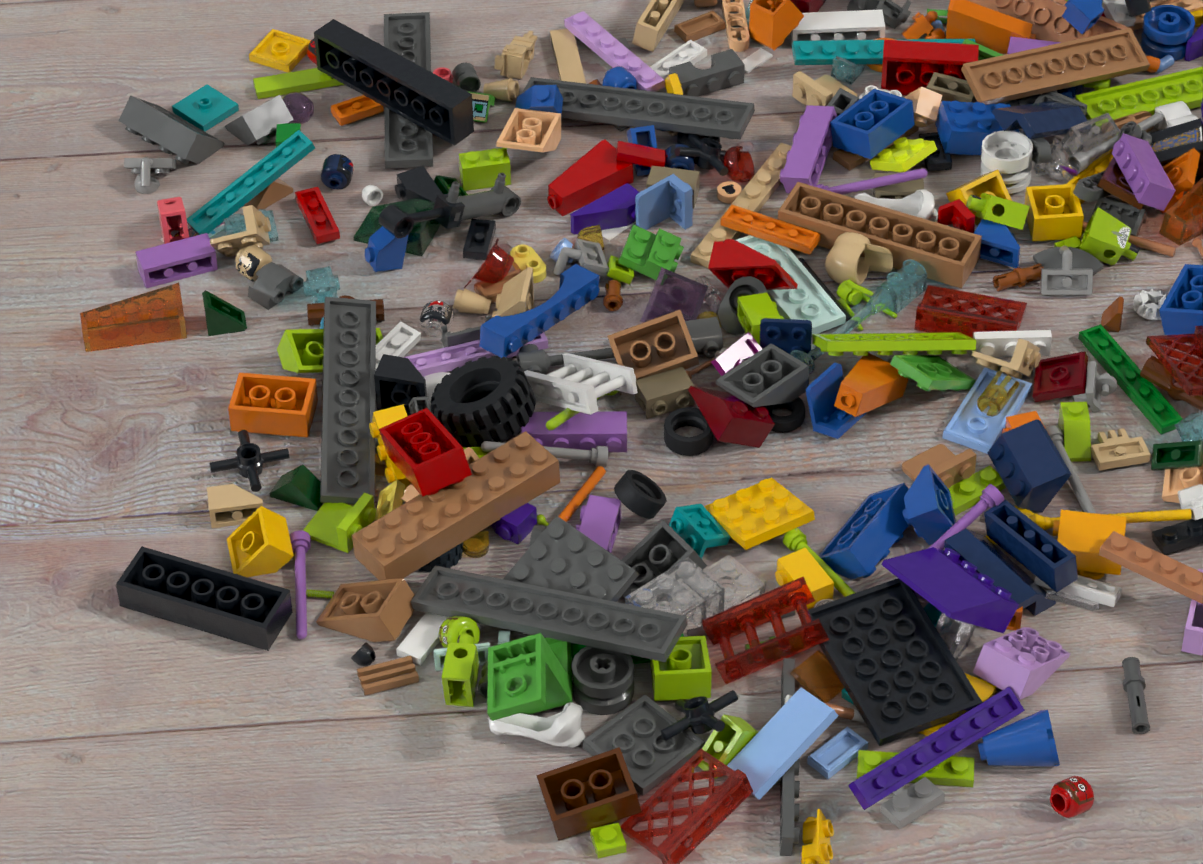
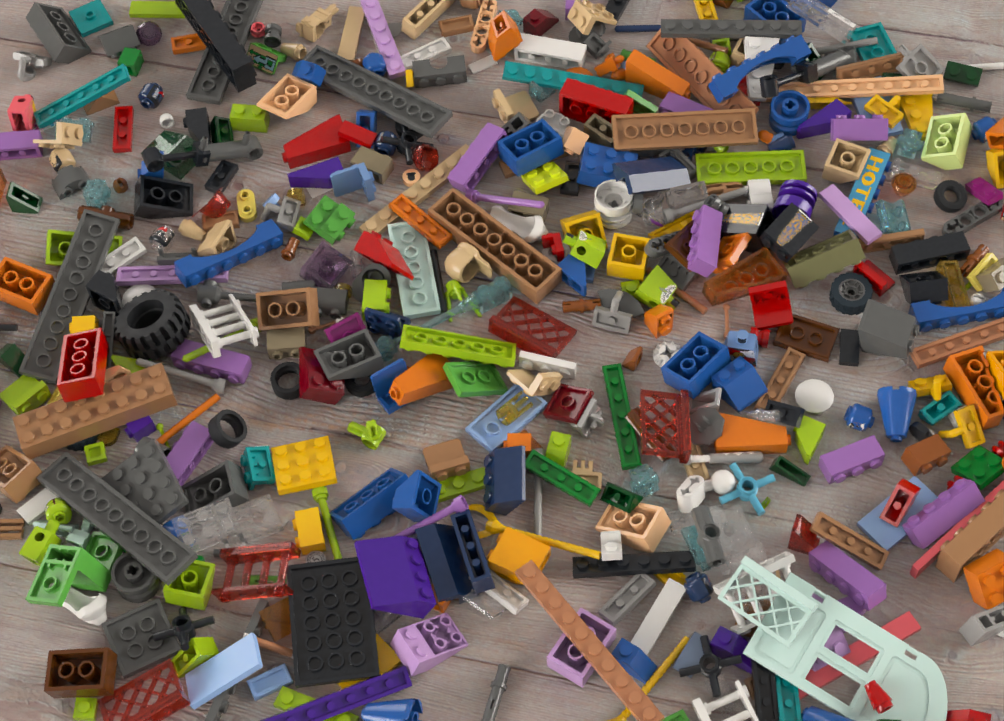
camera: 20 degrees right, 15 degrees up
none -> lime plate [84,441,108,466]
none -> dark orange hinge [113,178,128,193]
none -> black slope [134,175,193,219]
none -> lime axle [347,419,386,450]
none -> green tile [525,449,601,507]
none -> orange slope [644,304,674,339]
none -> dark blue cone [767,134,796,151]

